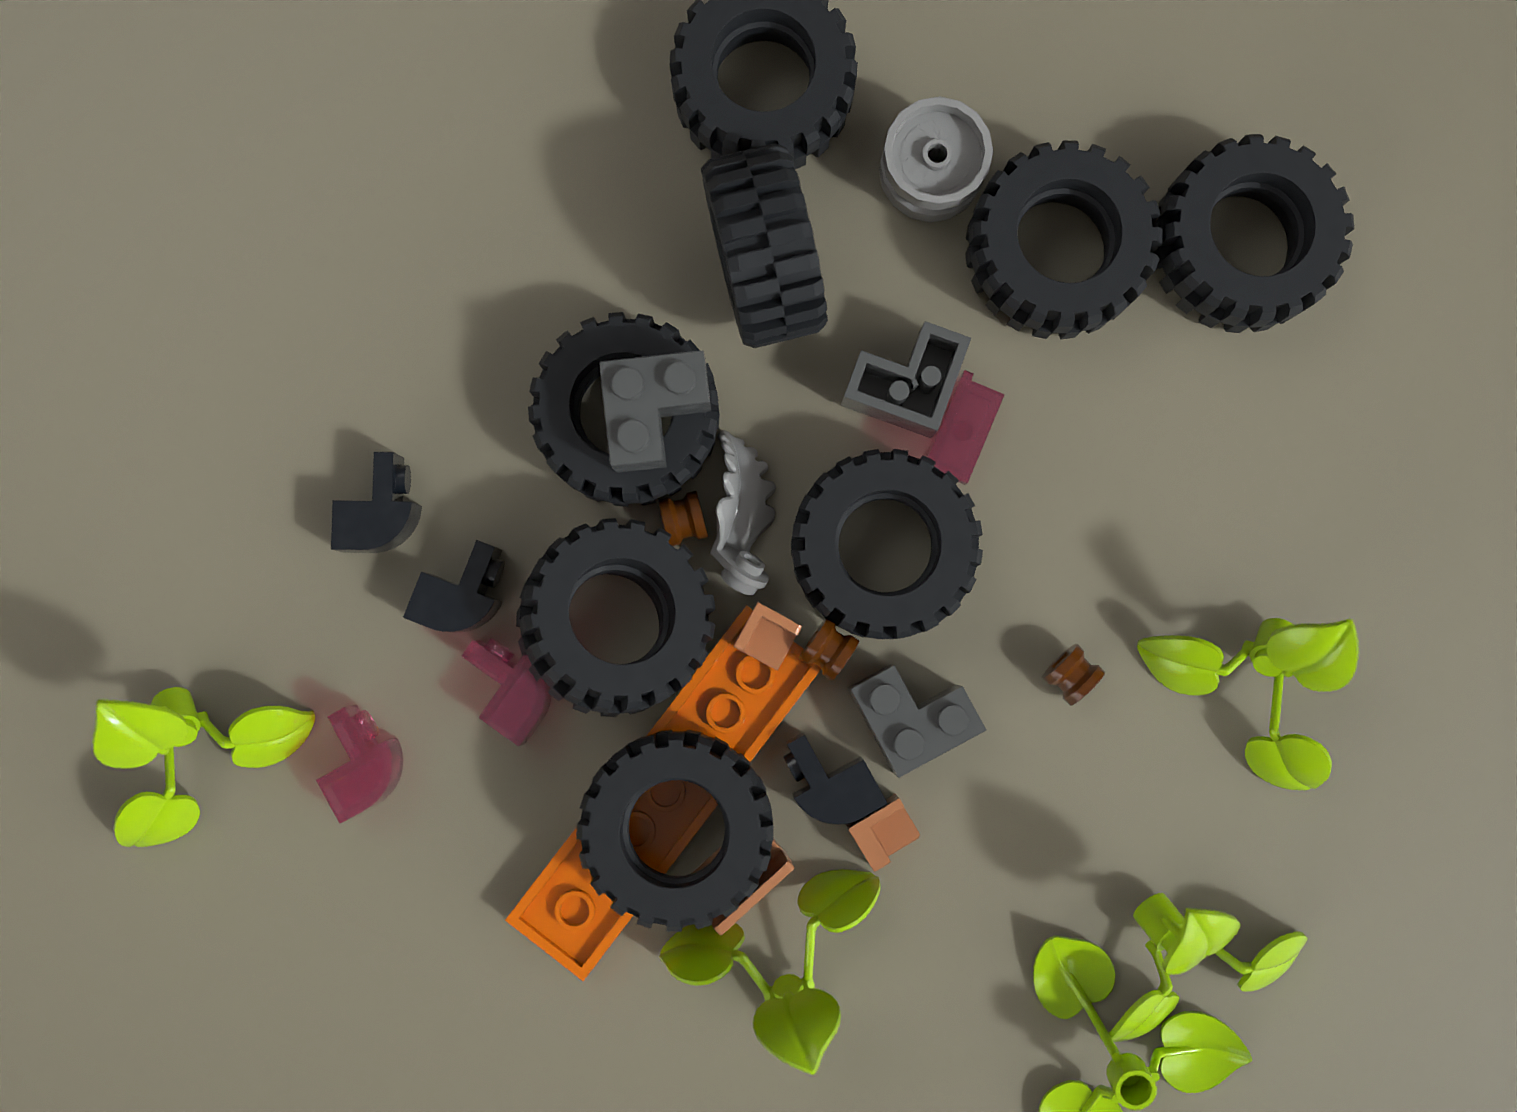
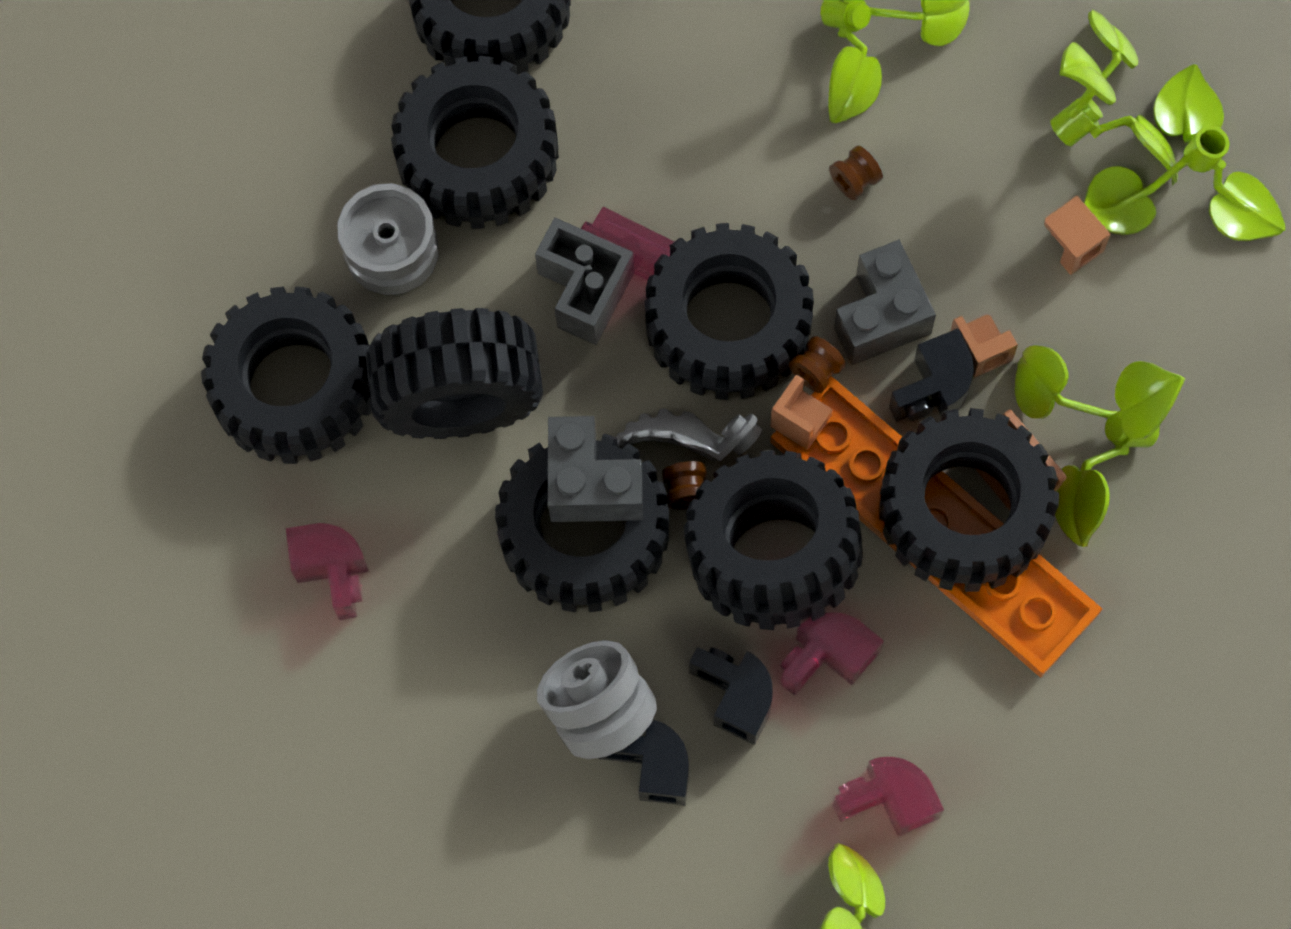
camera: 80 degrees left, 15 degrees down
none -> clear pink brick [285,523,369,620]
none -> light grey wheel [537,640,657,759]
none -> nougat panel [1044,196,1111,275]

